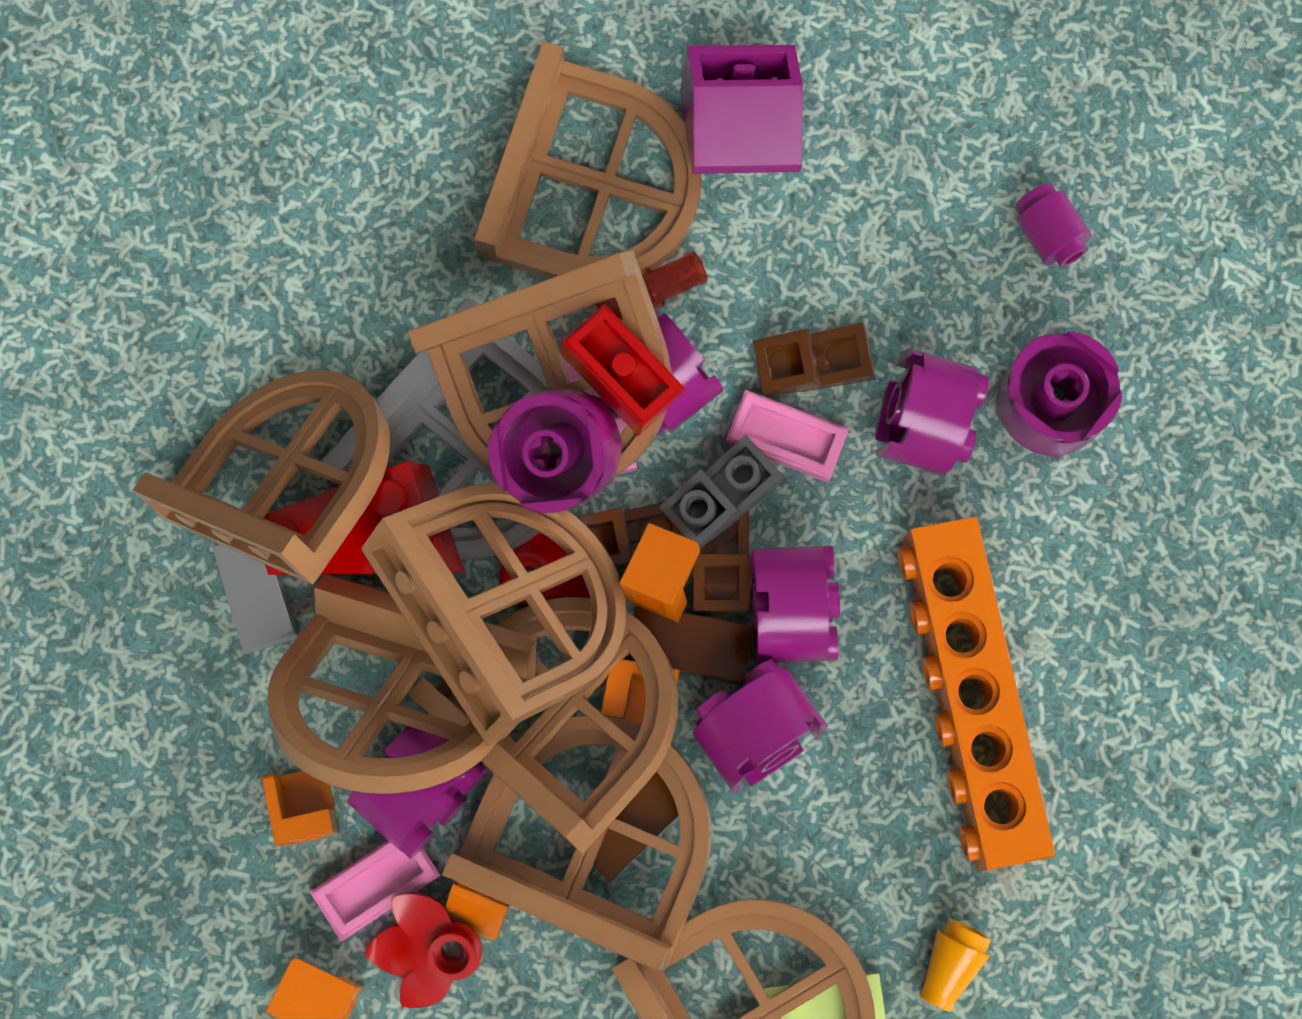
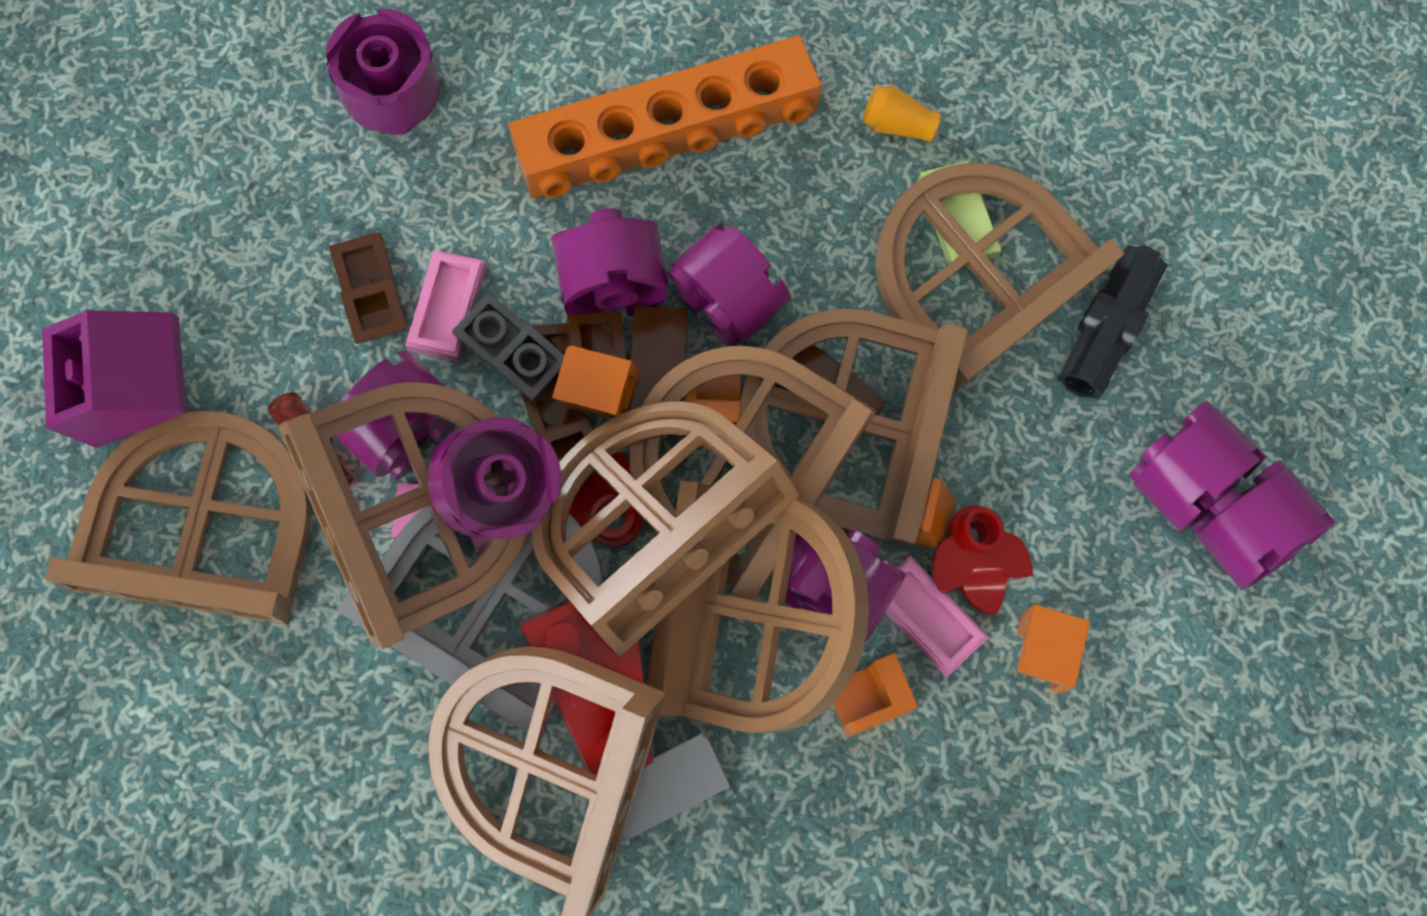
camera: 95 degrees left, 5 degrees down
red slope [560,304,685,436] -> none
magenta brick [875,348,989,475] -> none
magenta brick [1015,183,1092,268] -> none

